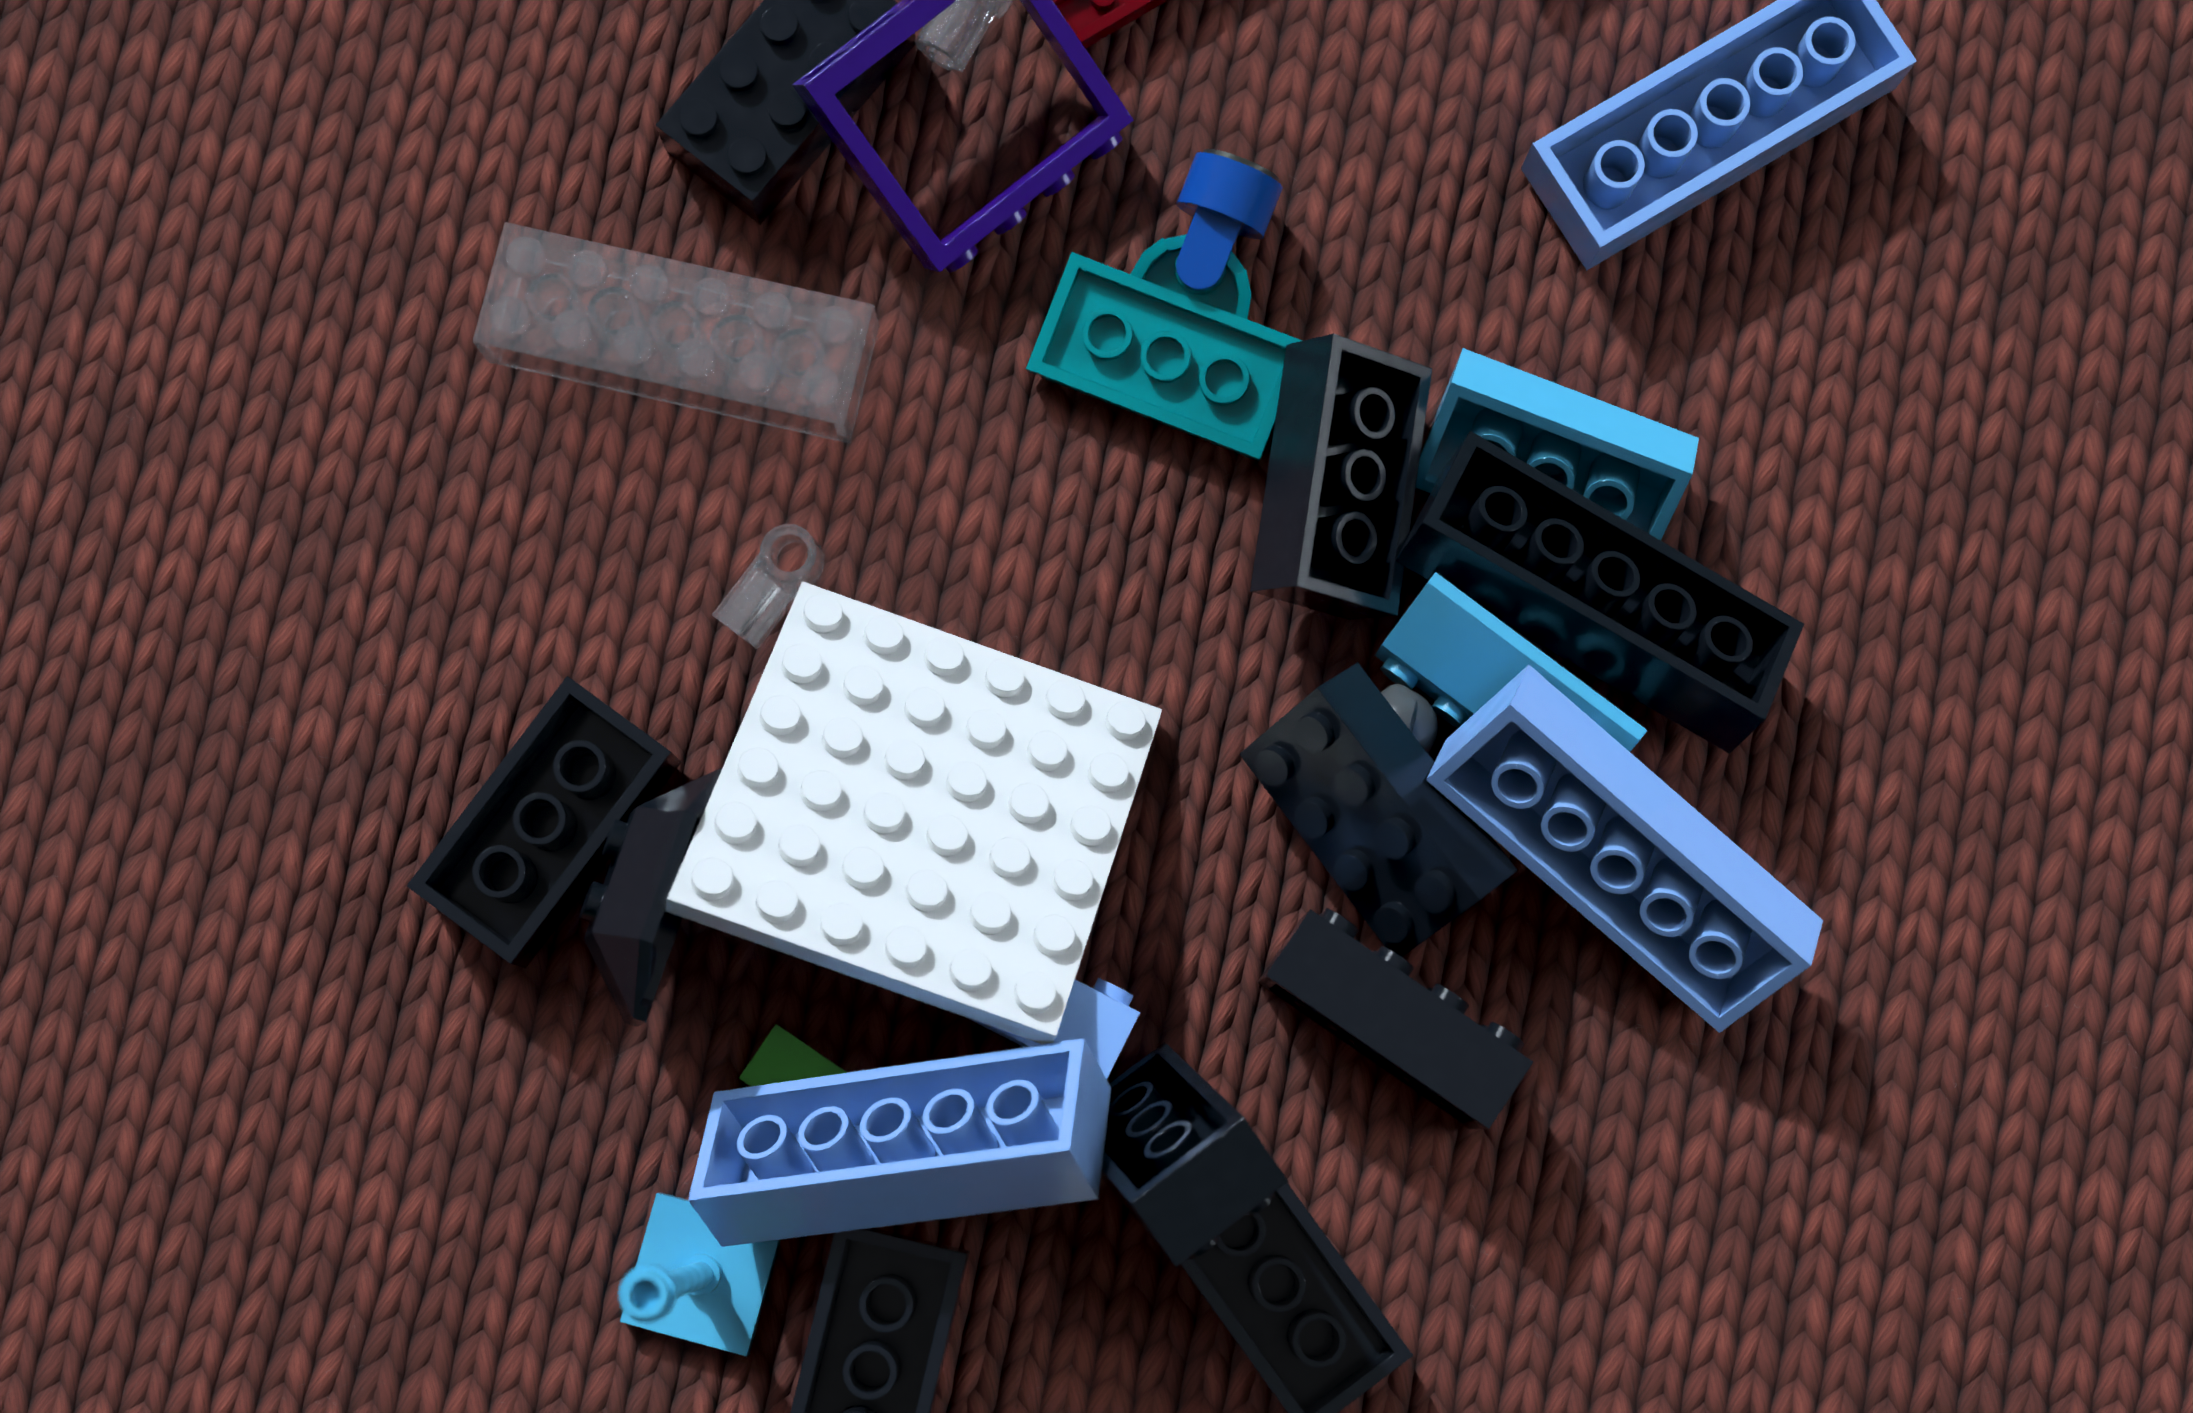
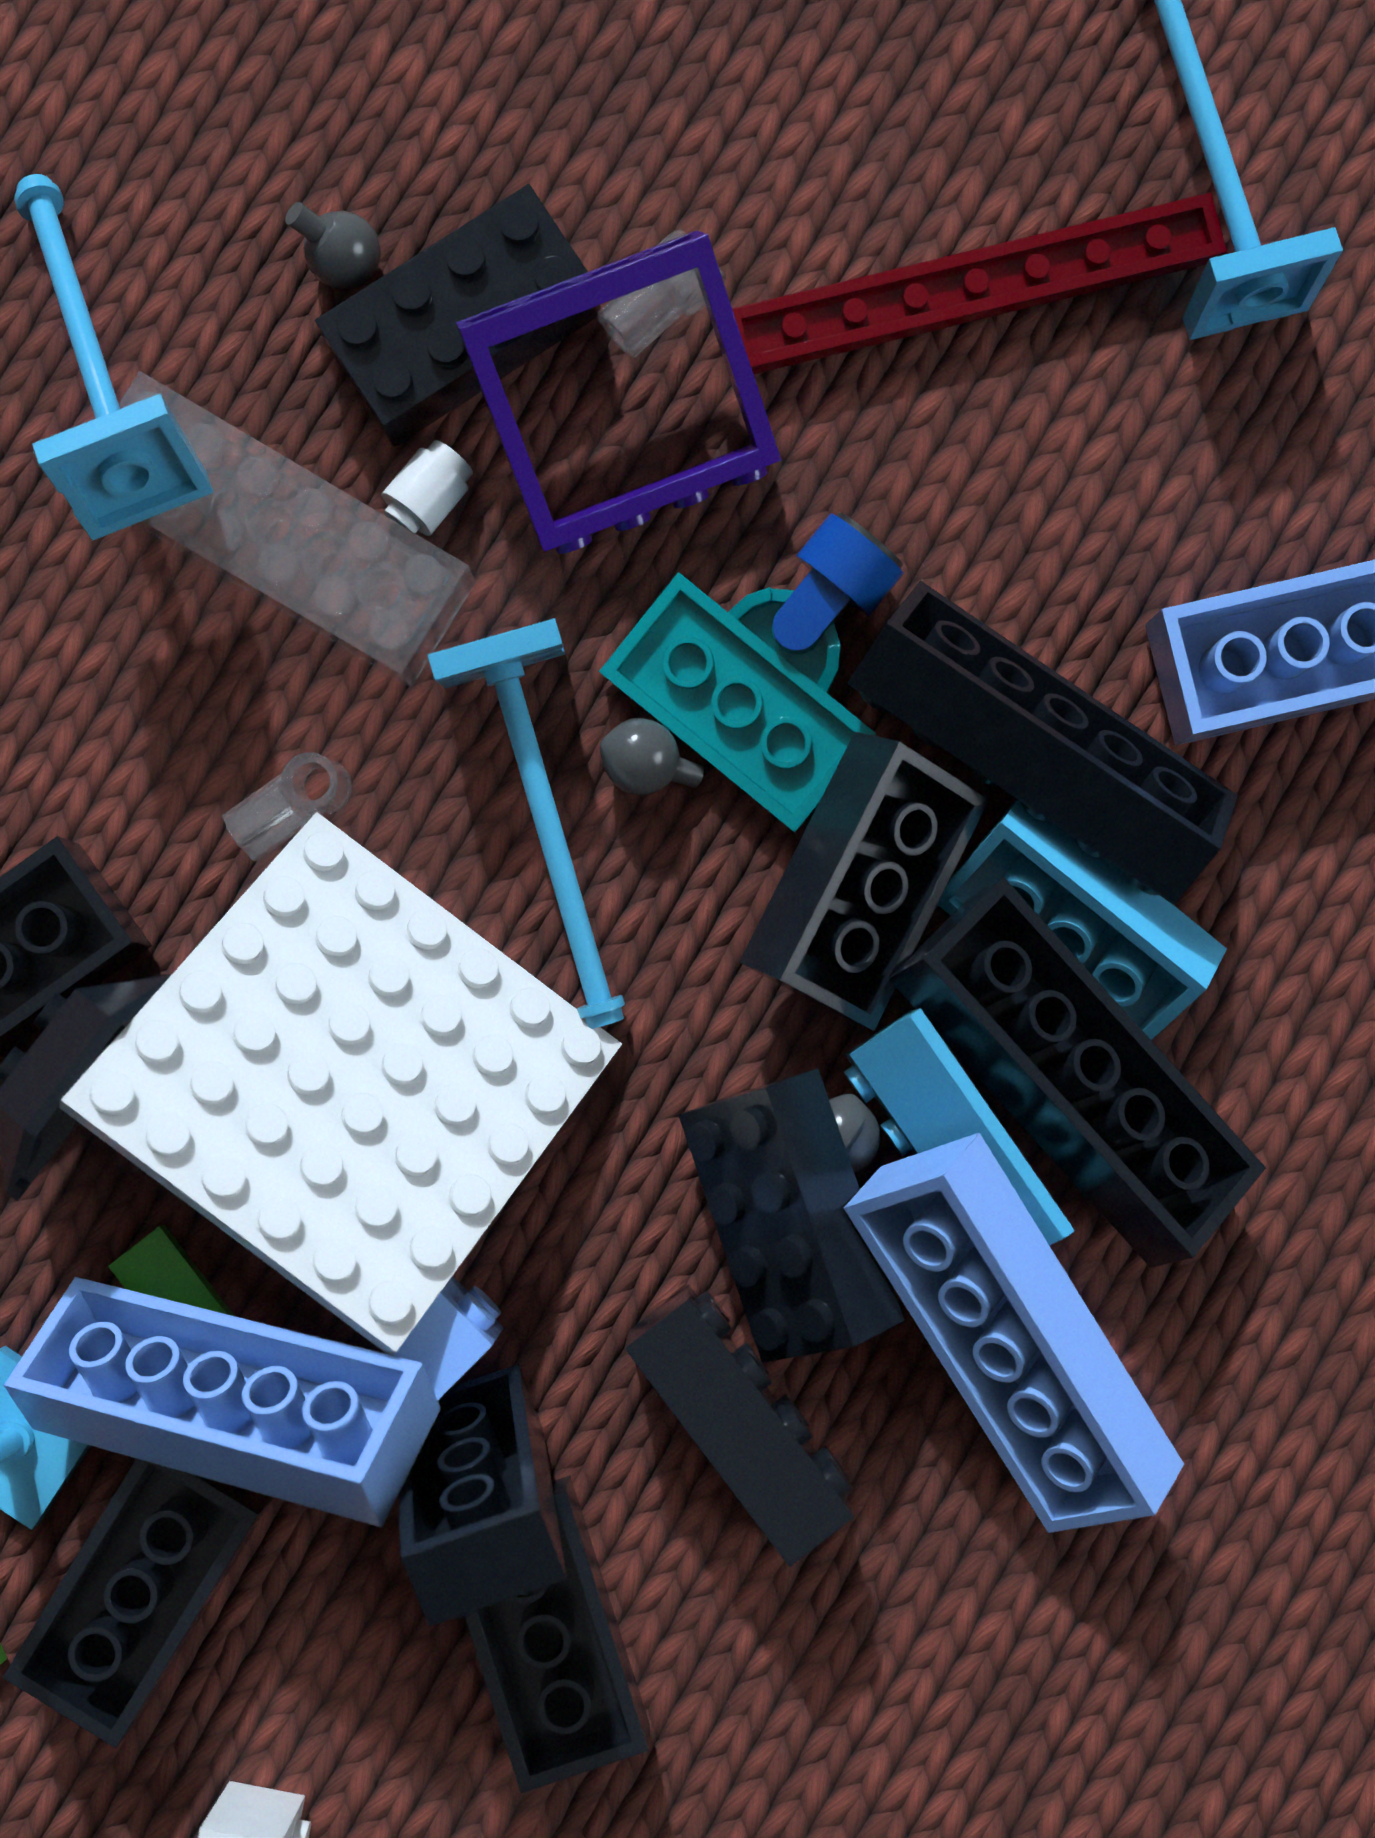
camera: 20 degrees right, 5 degrees up
none -> medium azure tile [14,174,214,541]
none -> dark grey piece [285,202,381,290]
none -> white brick [381,440,473,537]
none -> medium azure tile [428,618,625,1029]
none -> dark grey piece [600,718,704,796]
none -> black brick [847,580,1238,905]

